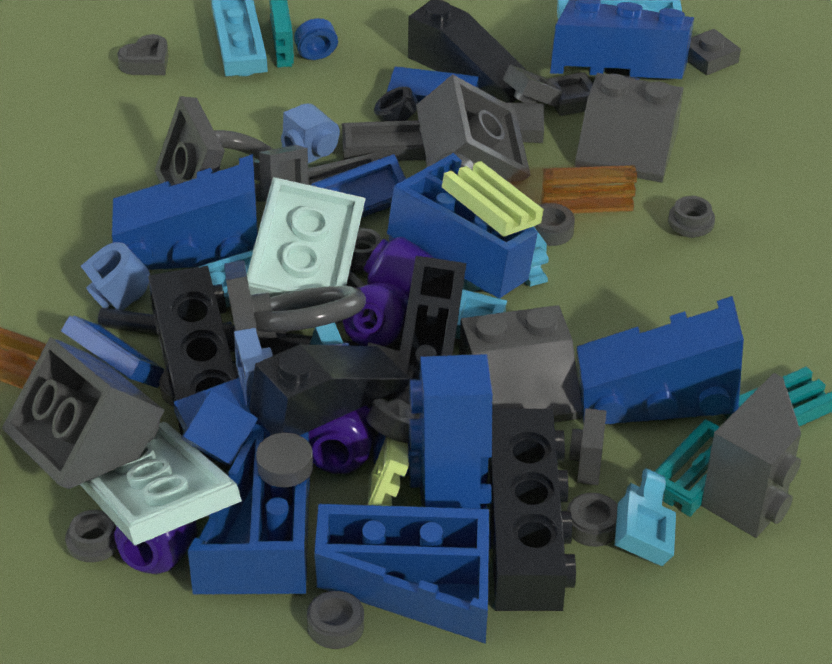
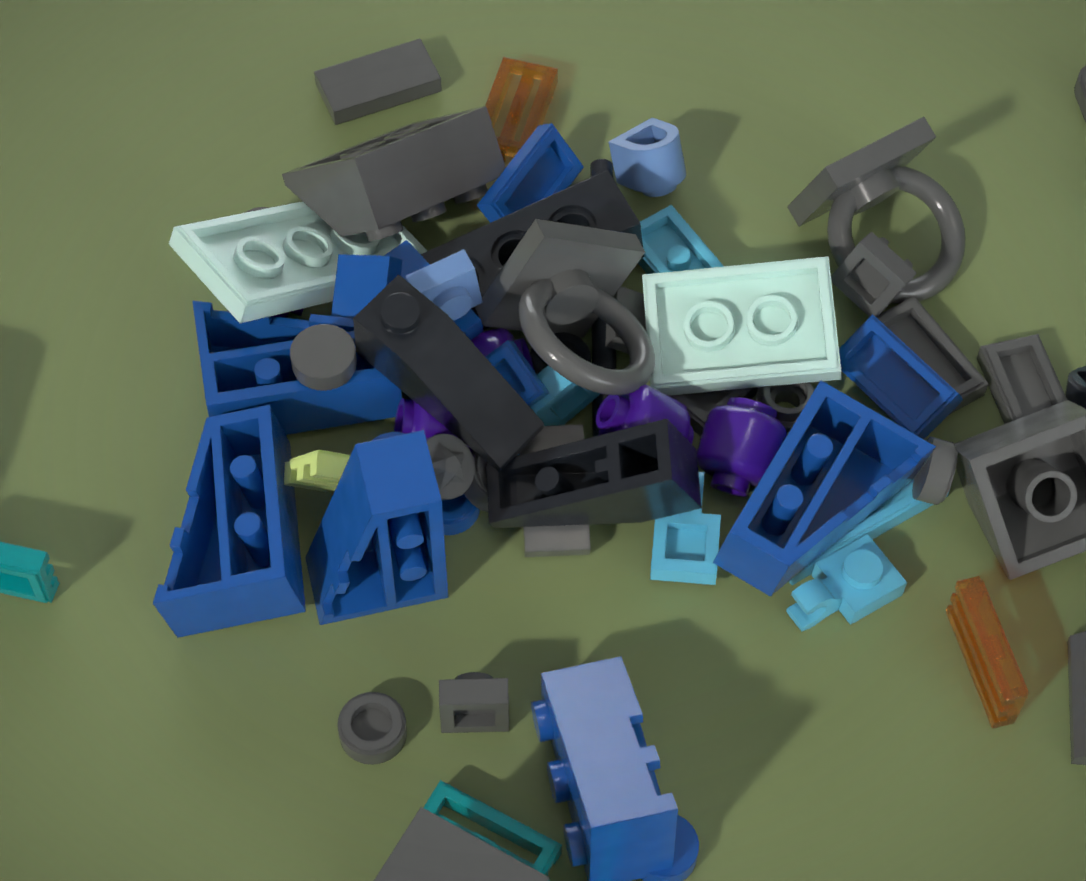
camera: 80 degrees right, 15 degrees up
blue wedge [112,154,258,270] -> none
medium blue plate [281,103,340,164] -> none
dark grey tile [307,591,364,649] -> none
yellowish green tile [442,161,544,237] -> none
dark grey slope [459,305,582,423] -> none
black brick [488,409,576,611] -> none
dark grey tile [534,203,575,246] -> none
medium azure plate [615,468,676,566] -> none
dark grey plate [668,196,715,238] -> none

